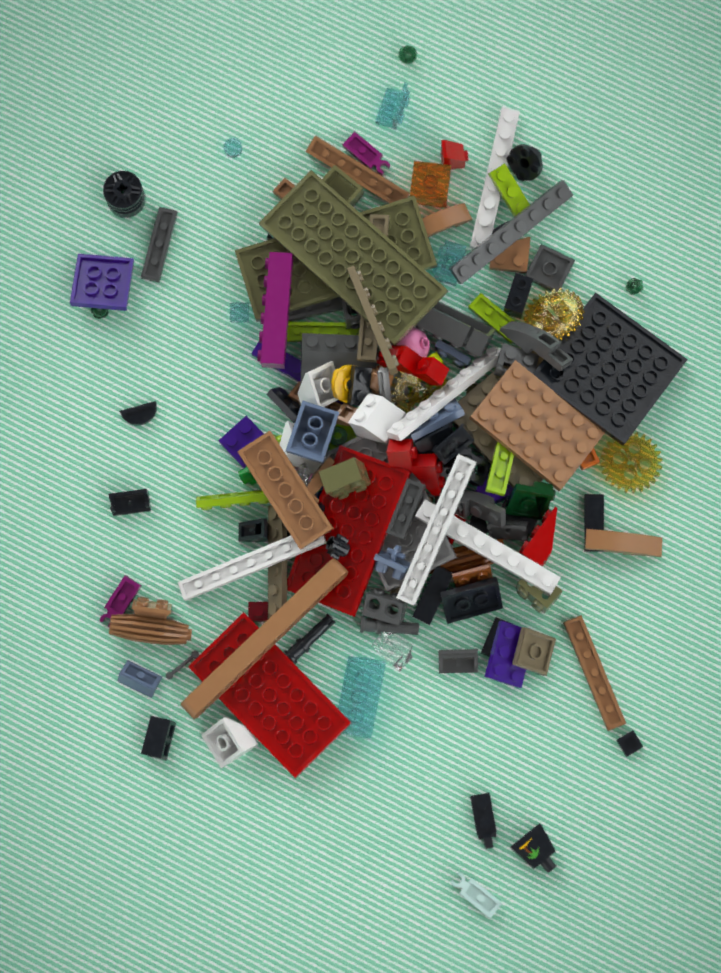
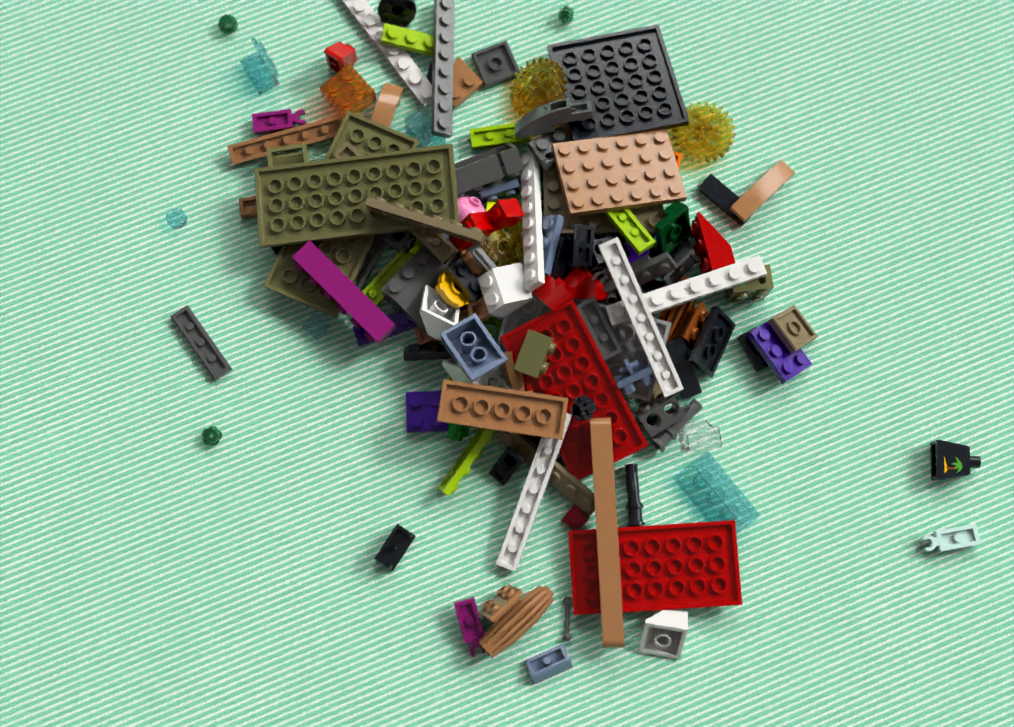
camera: 55 degrees left, 0 degrees up
dark purple plate [70,253,134,311] -> none
black wheel [103,171,146,218] -> none
black tile [119,401,157,426] -> none
black hinge [141,716,176,761] -> none
dark grey hinge [438,649,478,674] -> none
black hinge [470,792,497,849] -> none
black brick [504,273,534,319] -> none
medium nougat tile [563,615,626,731] -> none
black tile [616,730,643,757] -> none

